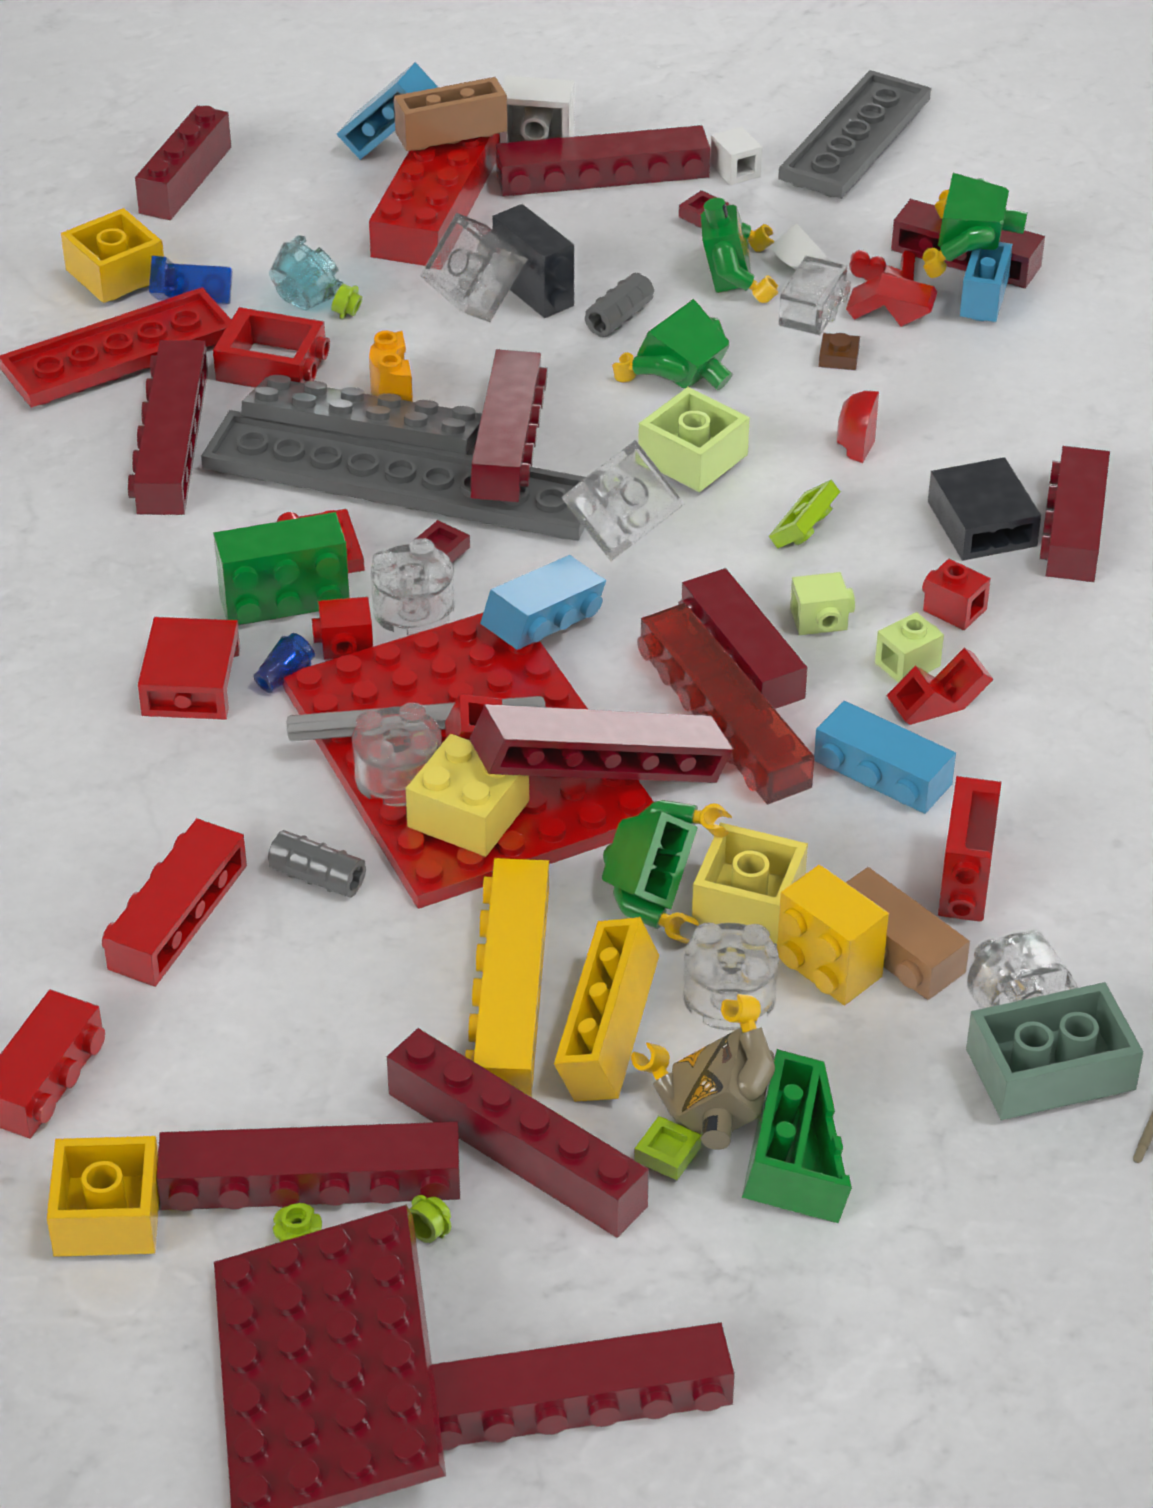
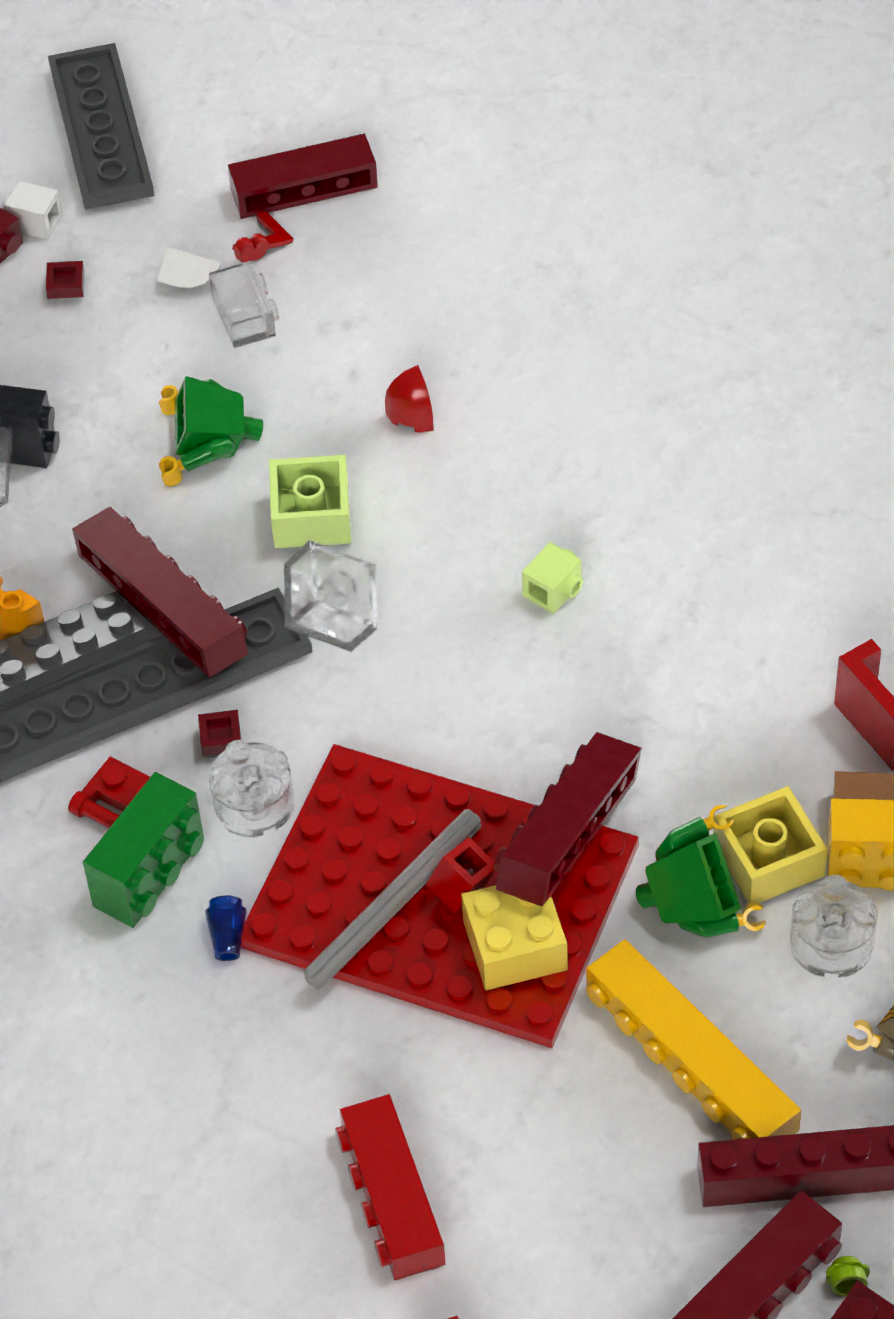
camera: 40 degrees left, 10 degrees up
red panel [138,617,240,720] -> none
dark grey axle [268,830,366,898] -> none
red brick [311,597,373,660] -> none
clear brick [352,702,442,806] -> none
dark azure brick [480,555,606,650] -> none
yellow brick [554,917,660,1102] -> none
dark grey axle [584,273,654,337] -> none
clear red brick [637,603,815,805] -> none
dark red brick [678,568,808,714] -> none
green torso [701,198,778,303] -> none
lime plate [768,480,841,549] -> none
dark azure brick [814,700,956,814] -> none
reddish brown plate [819,333,860,370] -> none
red slope [846,274,938,327] -> none
yellowish green brick [875,612,944,683] -> none
red slope [886,647,994,725] -> none
red brick [922,558,991,631] -> none
green torso [923,173,1028,278] -> none
black brick [928,457,1042,561] -> none
dark azure brick [960,242,1013,322] -> none
dark red brick [1039,446,1110,582] -> none

